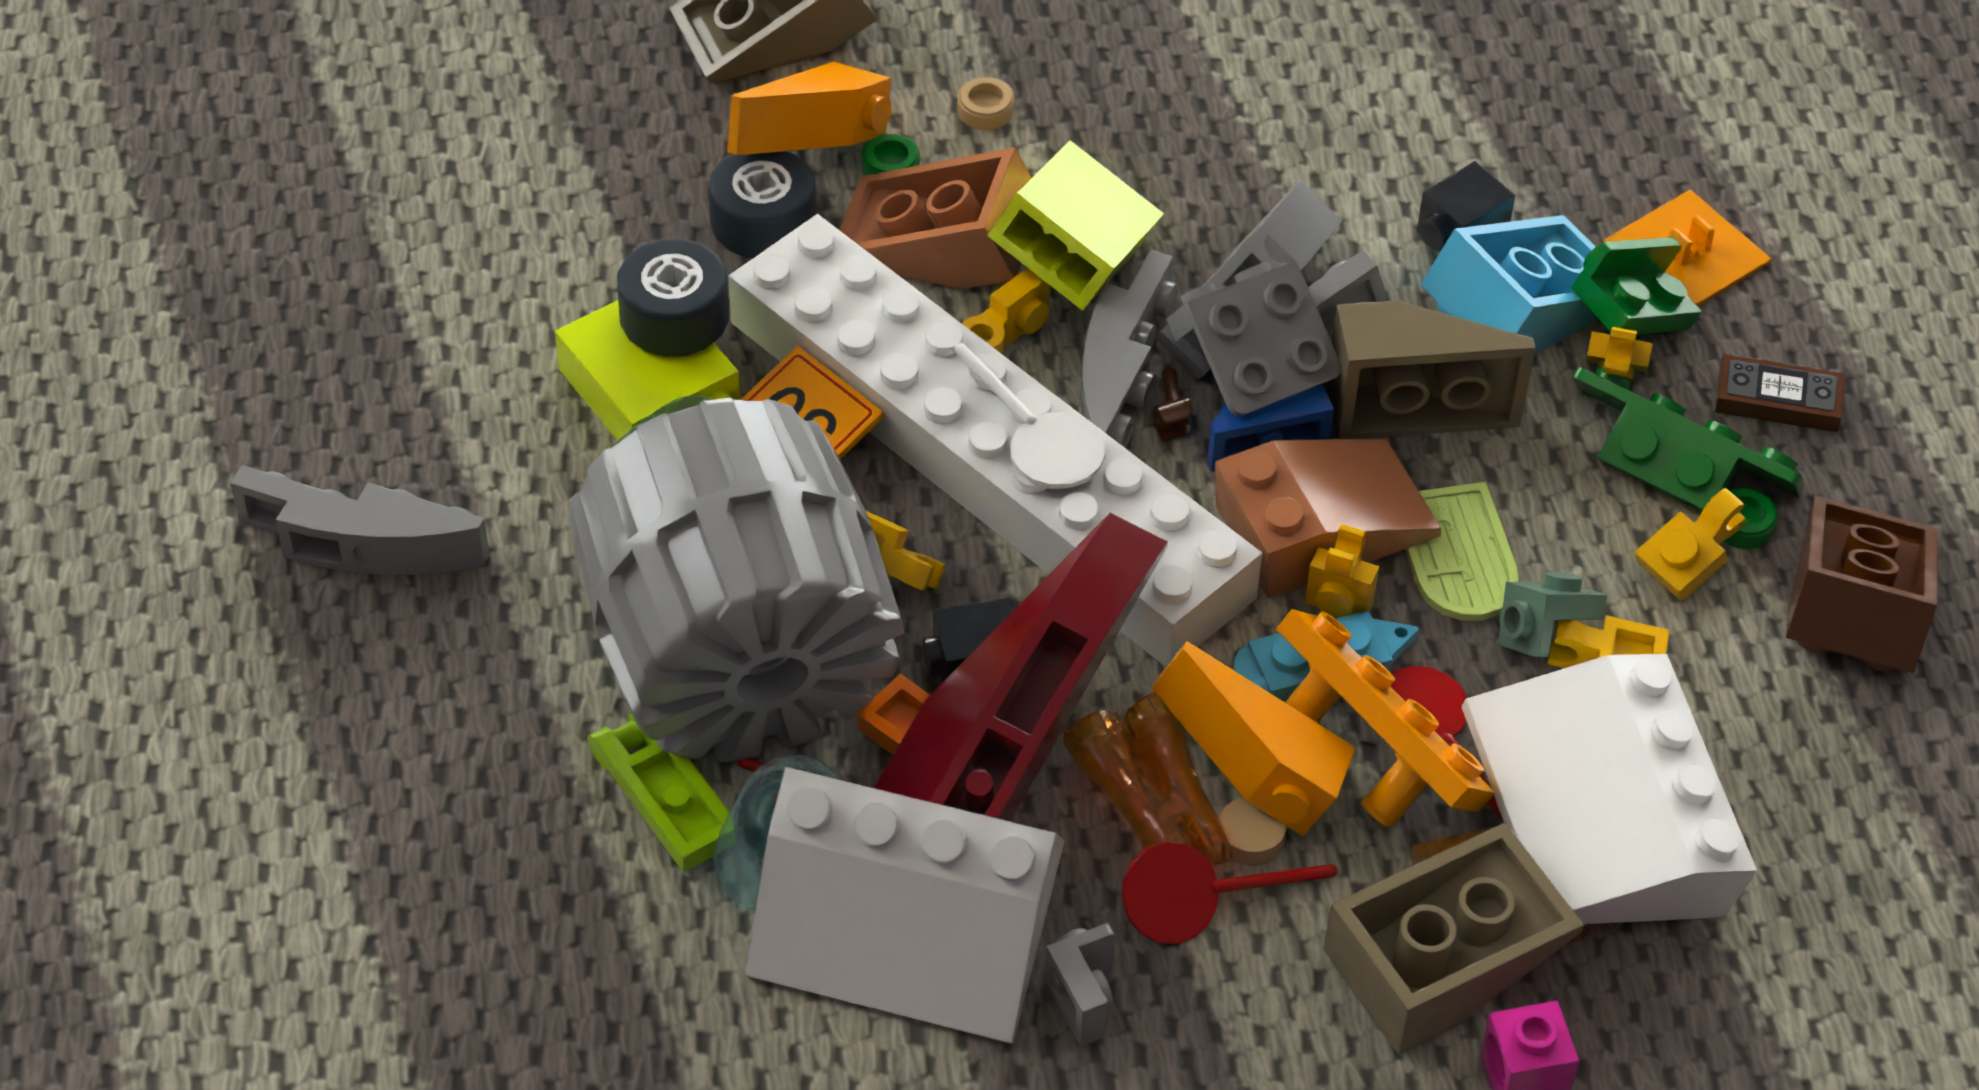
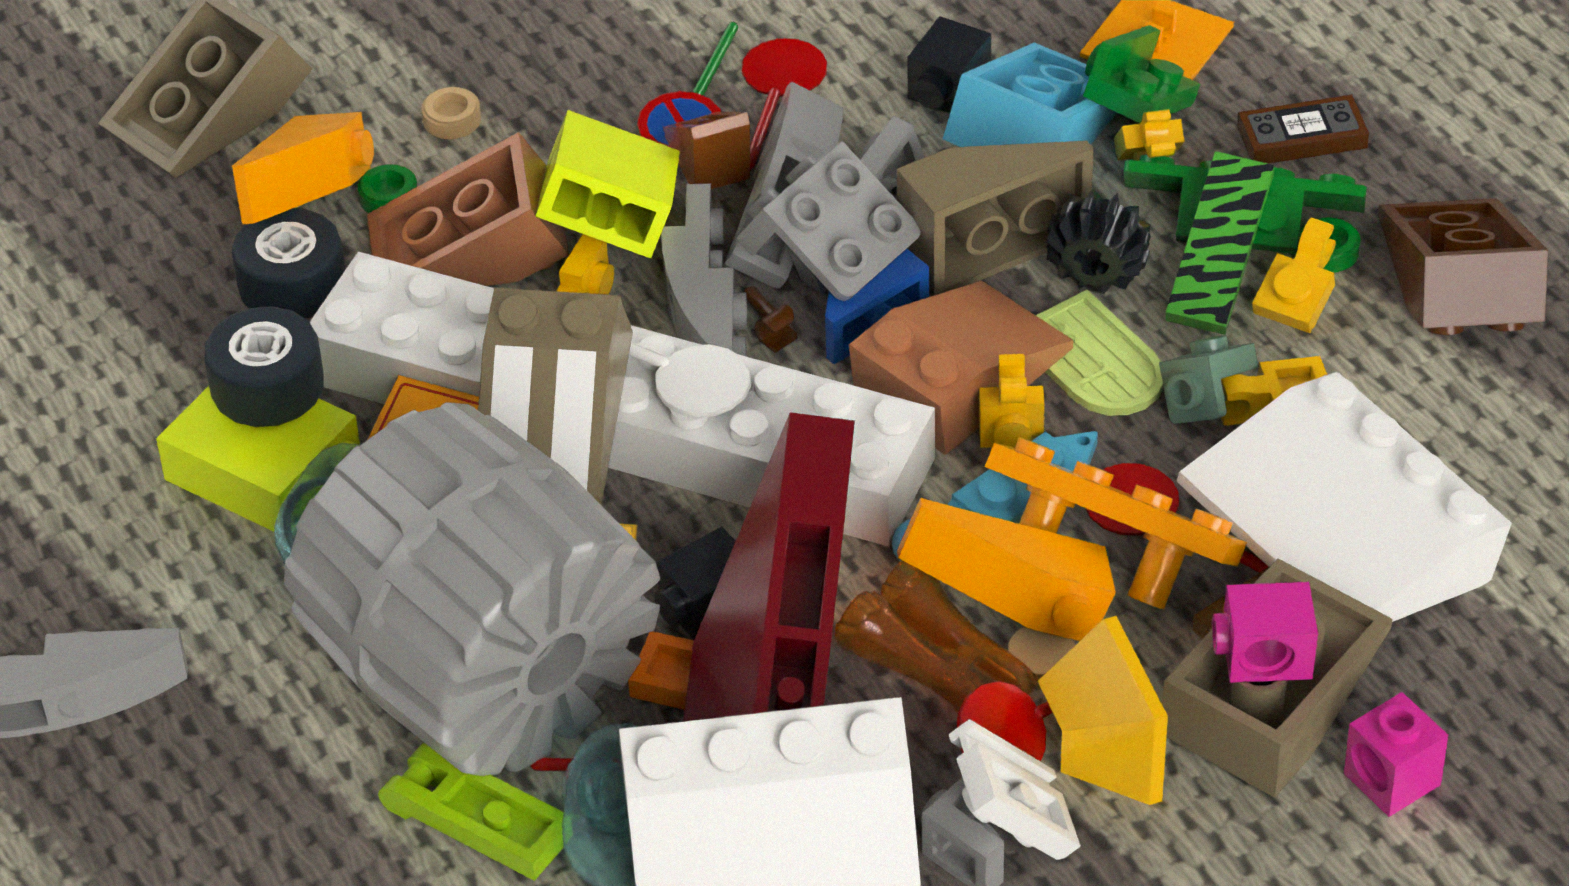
camera: 20 degrees left, 5 degrees down
none -> dark tan slope [478,288,633,504]
none -> piece [637,22,738,147]
none -> dark orange slope [663,112,750,189]
none -> red piece [742,38,827,169]
none -> white plate [948,719,1081,860]
none -> yellow slope [1038,616,1168,805]
none -> black gear [1046,189,1151,294]
none -> tile [1166,151,1274,335]
none -> dark pink brick [1212,582,1318,683]

